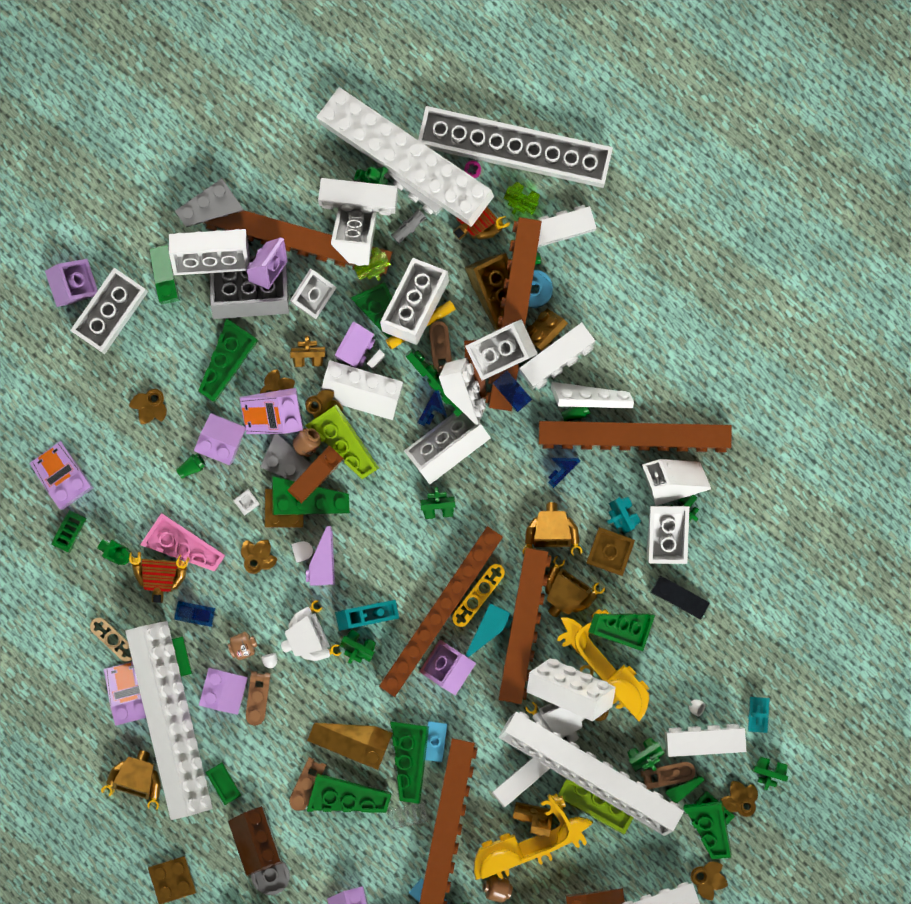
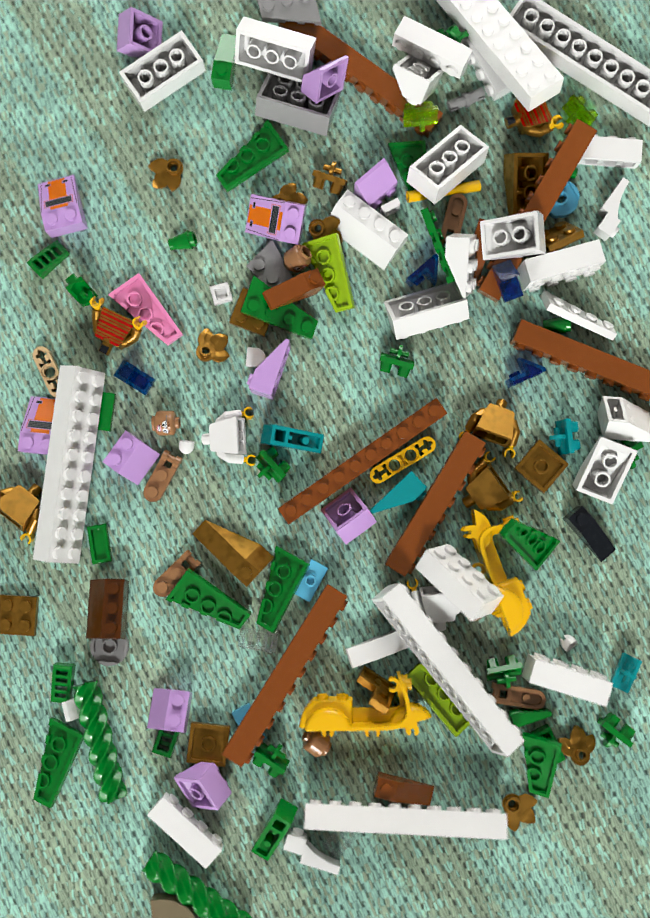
camera: 20 degrees right, 0 degrees up
lavender slope [194,413,246,465] -> none
white slope [290,268,337,319] -> none
none -> white slope [593,177,630,241]

